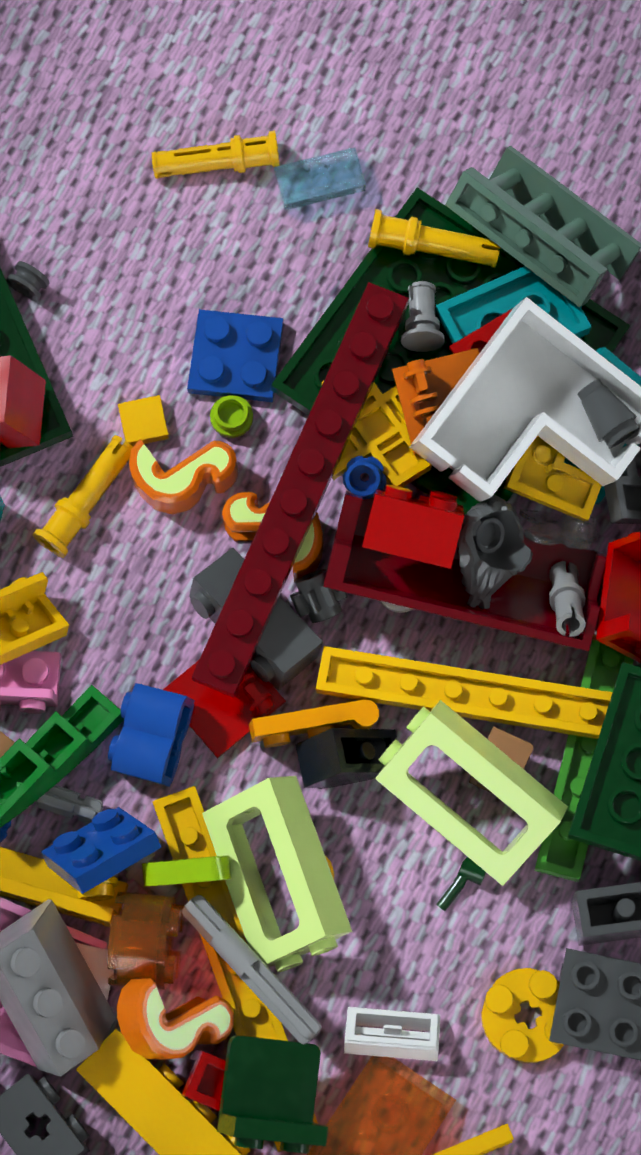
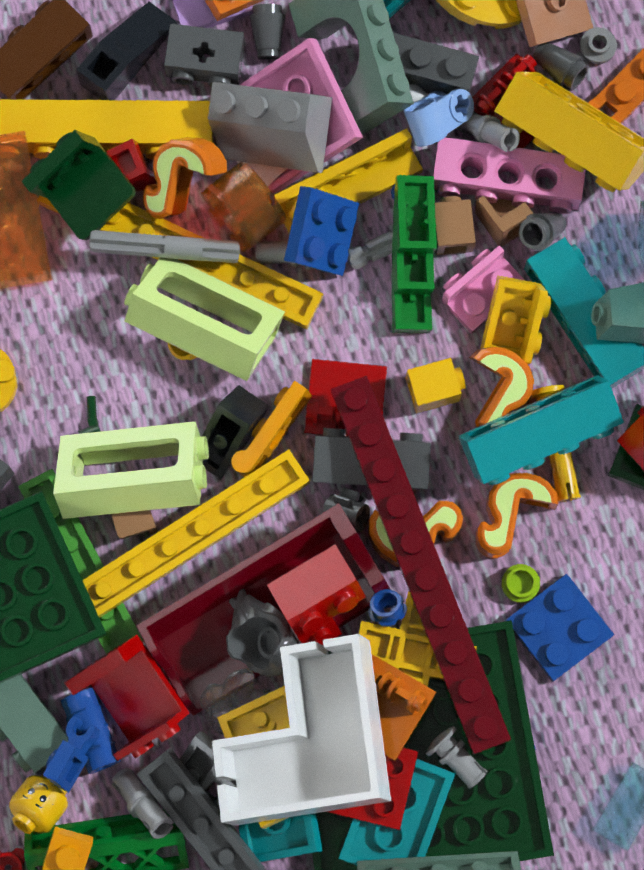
camera: 130 degrees right, 5 degrees up
blue brick [108,683,195,787] -> none
yellow tile [118,395,169,447] -> none
lime beam [142,855,231,887] -> none
white tile [344,1007,440,1061] -> none
yellow pin [368,209,500,268] -> none
light grey pin [549,561,586,637] -> none
dark grey cone [577,379,639,449] -> none
none -> yellow brick [405,358,466,414]
none -> teal brick [458,375,624,485]
none -> orange animal [469,347,534,428]

